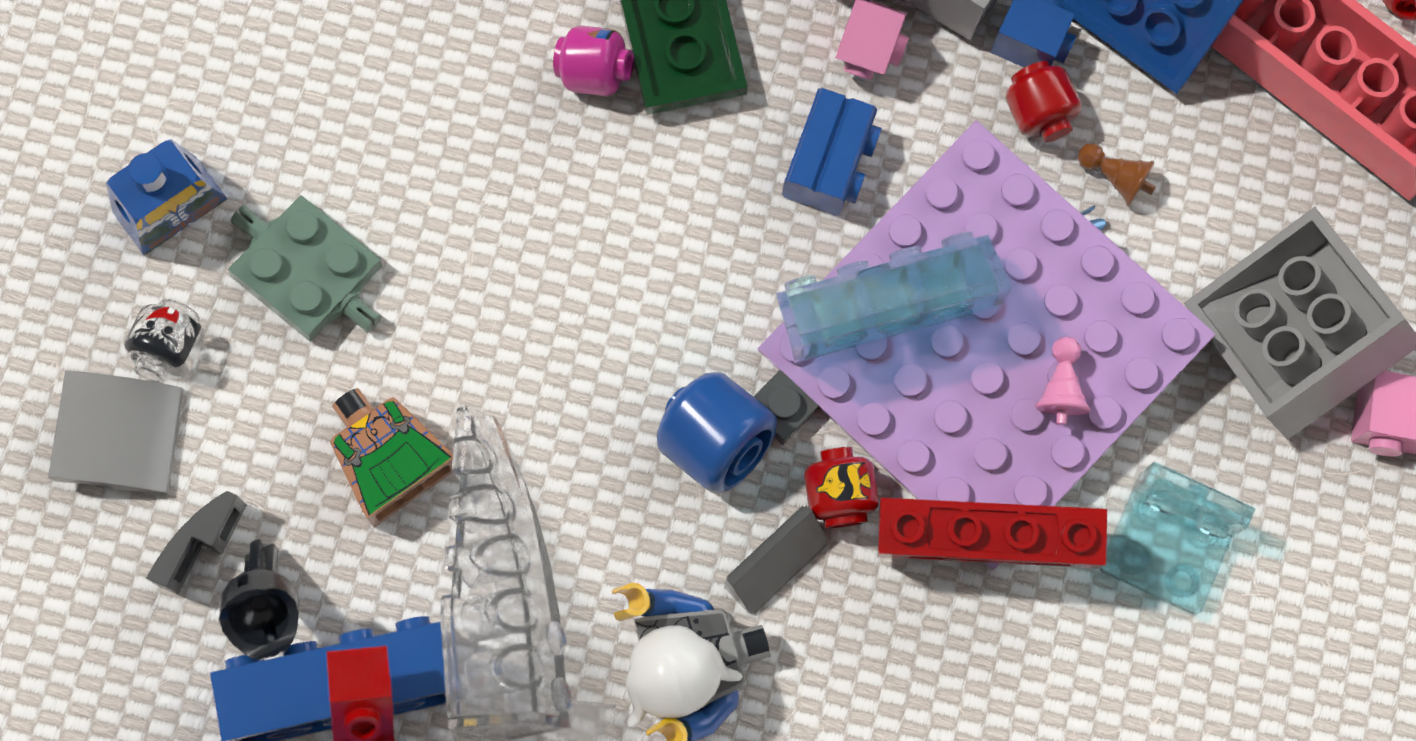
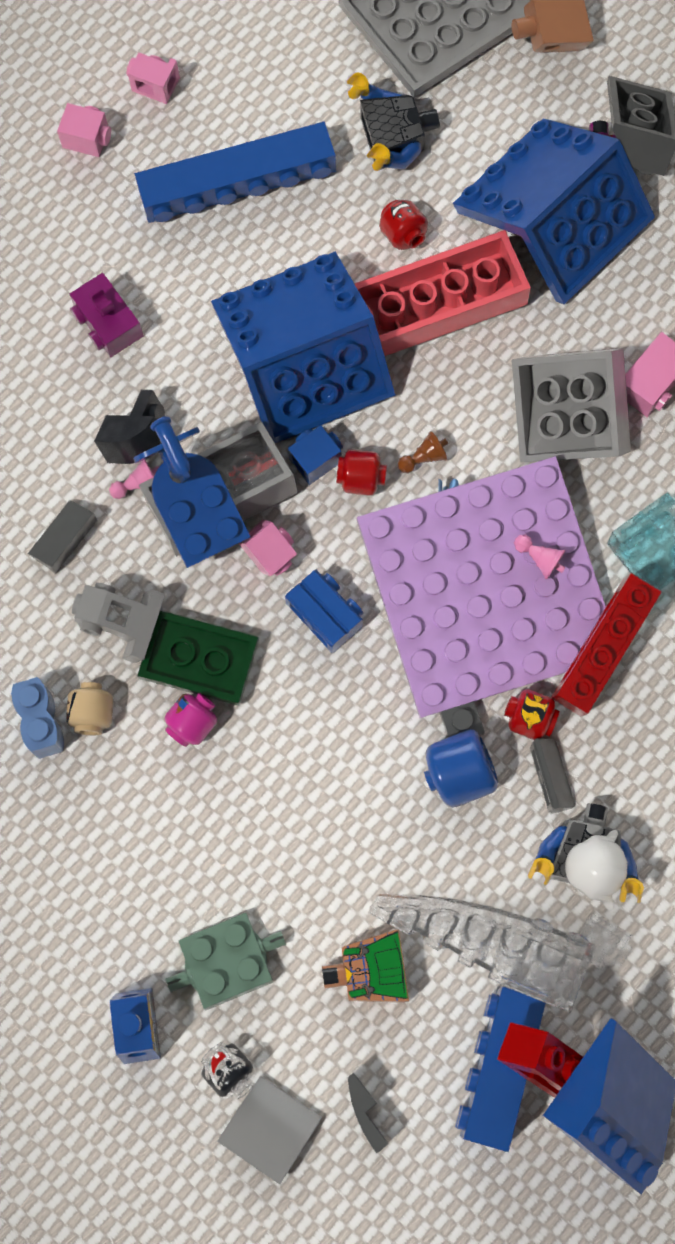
camera: 50 degrees left, 0 degrees up
black piece [219,539,299,660] -> none
clear light blue slope [776,232,1011,364] -> none

